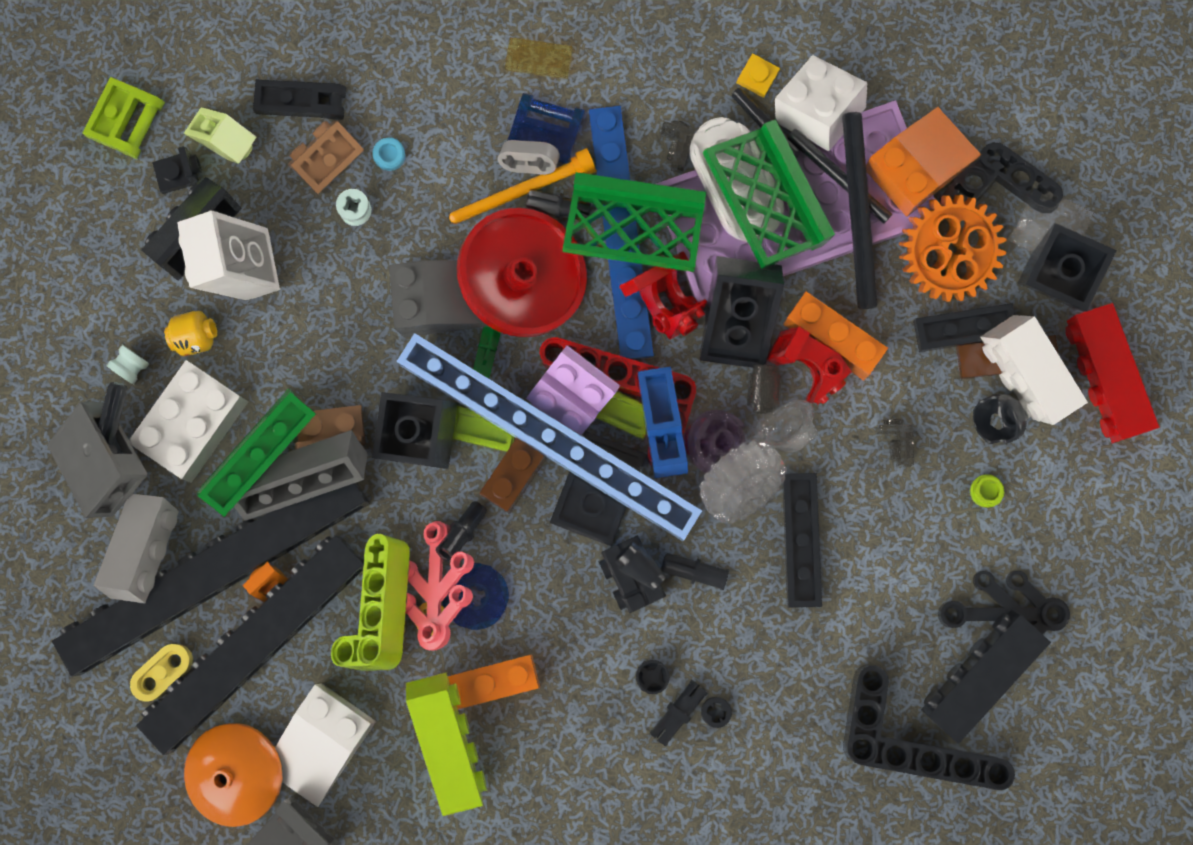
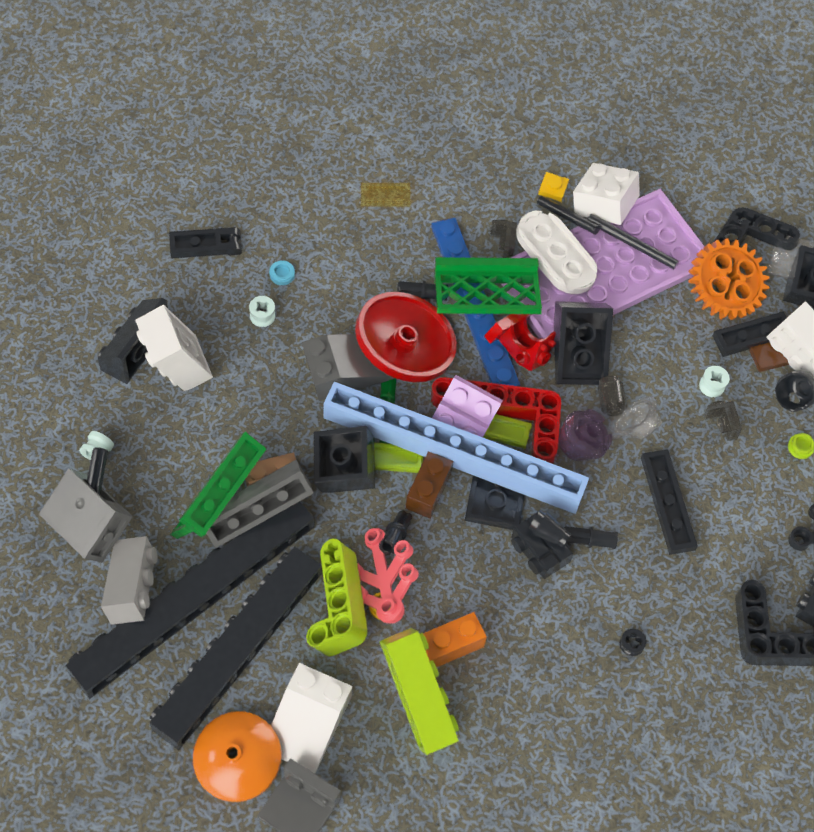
camera: 20 degrees left, 20 degrees down
lime plate [82,77,165,159] -> none
white brick [129,360,248,483] -> none
light yellow plate [130,644,193,701] -> none
black bracket [152,146,202,194] -> none
yellow head [164,311,217,356] -> none
yellowish green slope [184,107,257,164] -> none
orange plate [242,562,289,602] -> none
medium nougat bracket [287,121,364,194] -> none
clear blue plate [442,563,509,630] -> none
light orange piece [449,148,597,224] -> none
light grey beam [498,140,560,175] -> none
clear blue plate [507,93,585,164] -> none
black wheel [636,660,670,694] -> none
blue slope [638,366,688,479] -> none
black pin [649,679,708,746] -> none
clear gear [699,440,787,523] -> none
green fence [703,119,835,269] -> none
red tile [766,326,852,405] -> none
orange brick [783,291,888,381] -> none
black axle [842,112,877,309] -> none
orange slope [866,107,981,217] -> none
none -> light aqua wheel [699,366,730,397]

